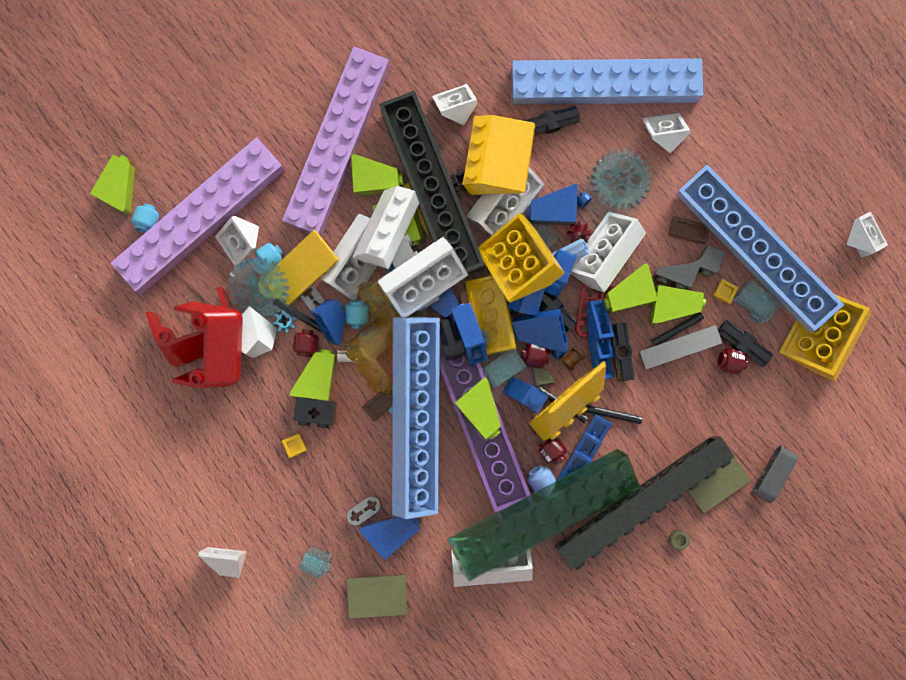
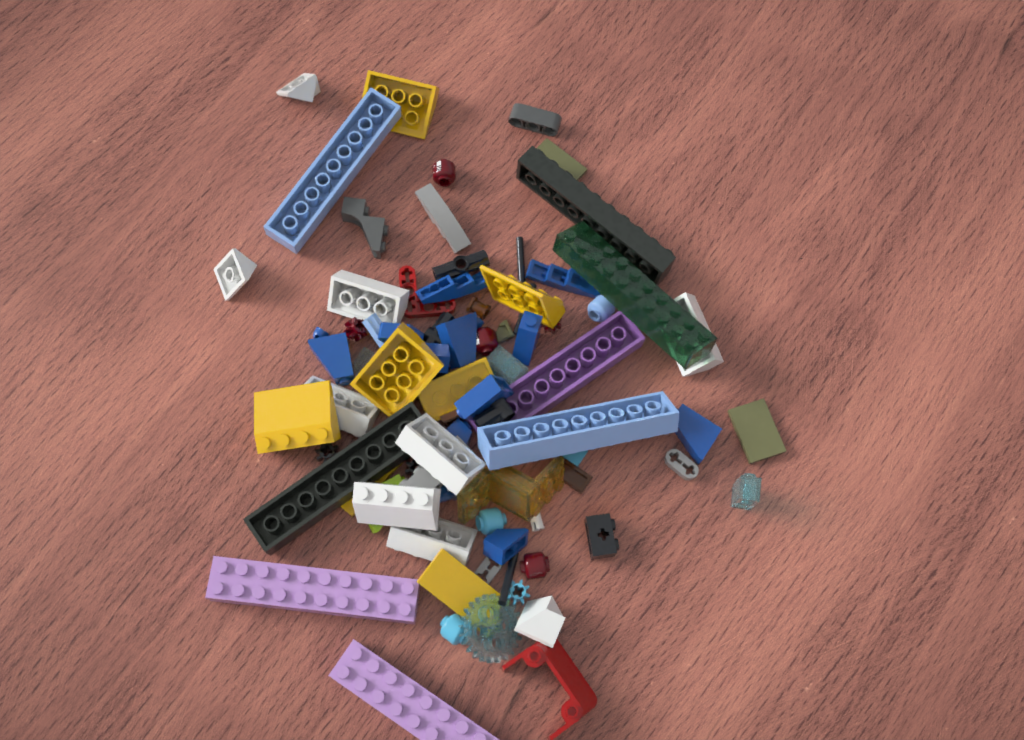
camera: 105 degrees left, 15 degrees down
red windscreen [172,301,243,388] -> none
white slope [198,547,246,578] -> none
white slope [215,216,259,268] -> none
yellow tile [282,433,308,458] -> none
lime slope [290,349,336,401] -> none
lime slope [351,154,405,196] -> none
white slope [432,84,478,125] -> none
lime slope [455,377,501,440] -> none
light blue brick [511,59,703,105] -> none
black piece [524,105,580,136] -> none
dark red head [538,437,567,465] -> none
clear light blue gear [590,148,653,210] -> none
lime slope [603,263,658,314] -> none
lime slope [649,285,706,325] -> none
black bar [651,312,704,346] -> none
reddish brown tile [668,216,709,245] -> none
olive tile [669,530,690,550] -> none
yellow tile [712,279,739,305] -> none
black piece [718,320,774,368] -> none
clear light blue brick [733,279,781,324] -> none

